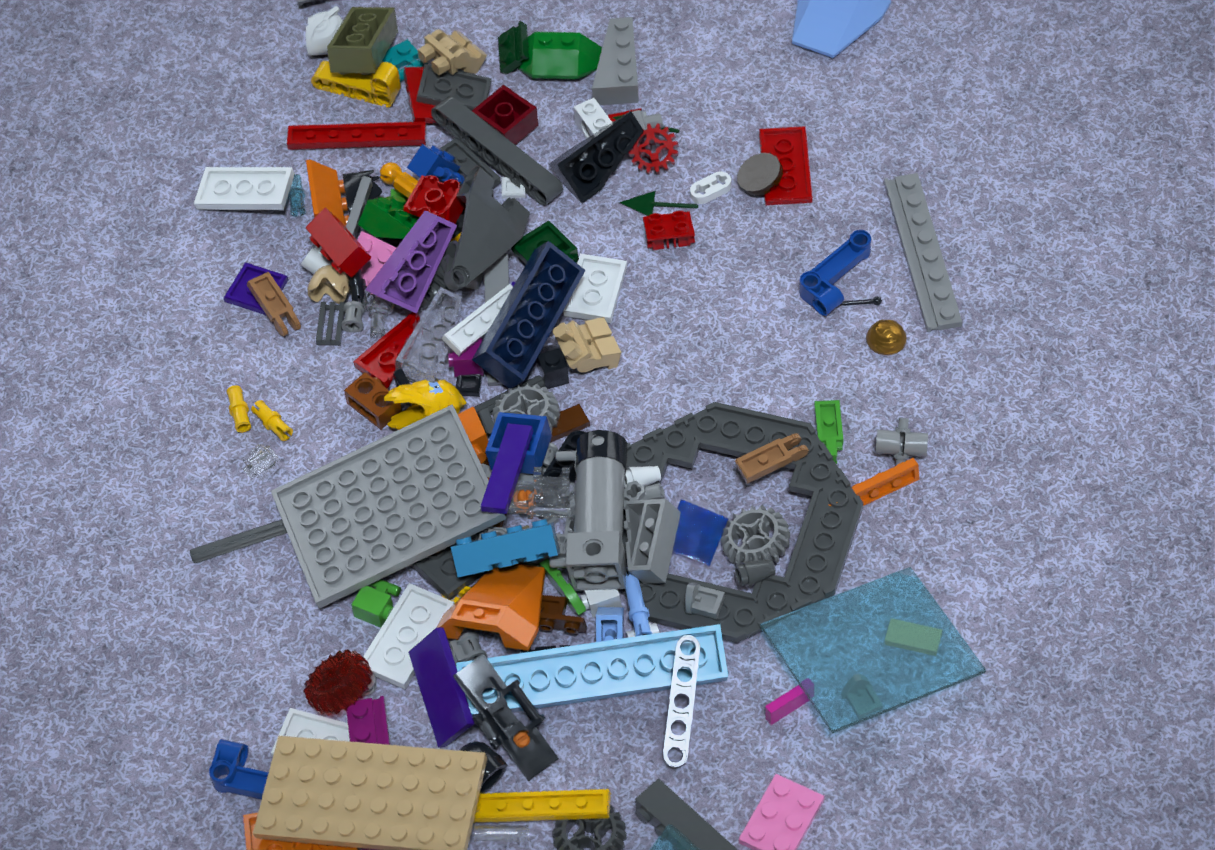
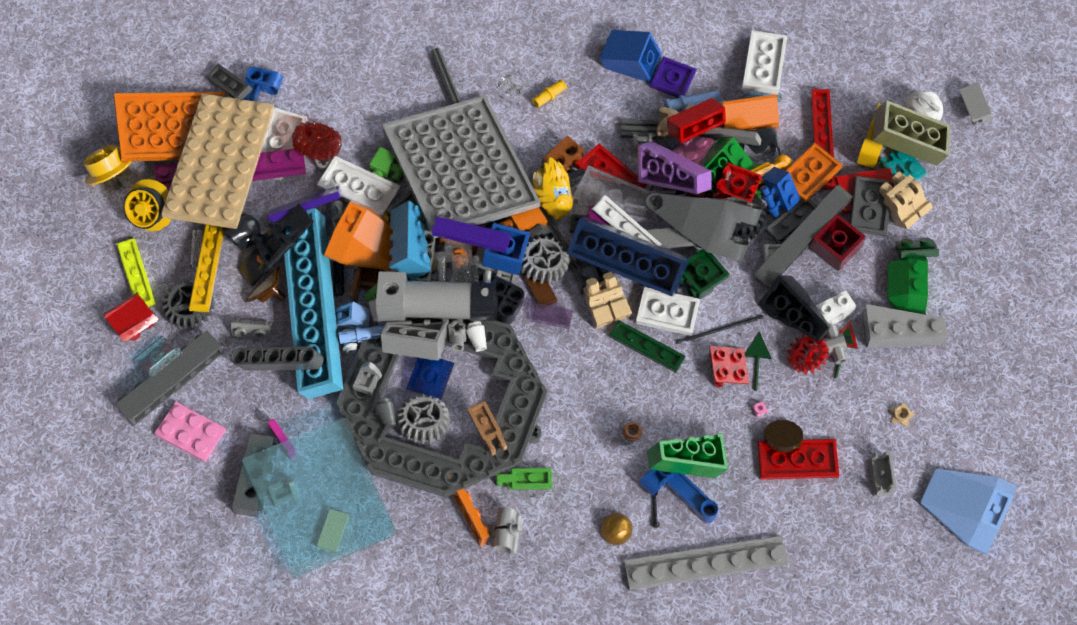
camera: 85 degrees right, 10 degrees up
yellow pin [226,385,251,433] -> none
medium nougat hinge [247,272,301,336] -> none
white beam [690,172,731,204] -> none
none -> dark grey plate [206,64,252,100]
none -> light grey hinge [231,318,272,340]
none -> dark grey brick [232,433,278,517]
none -> shield [245,267,286,303]
none -> clear purple tile [532,303,573,329]
none -> blue slope [600,30,662,83]
none -> dark green tile [609,320,686,373]
none -> nougat plate [623,422,642,442]
none -> green wedge [646,433,728,478]
none -> light blue pin [664,90,721,111]
none -> black piece [676,315,764,344]
none -> bright pink piece [751,401,768,417]
none -> orange tile [785,143,843,203]
none -> light grey hinge [868,451,897,496]
none -> tan plate [890,403,915,427]

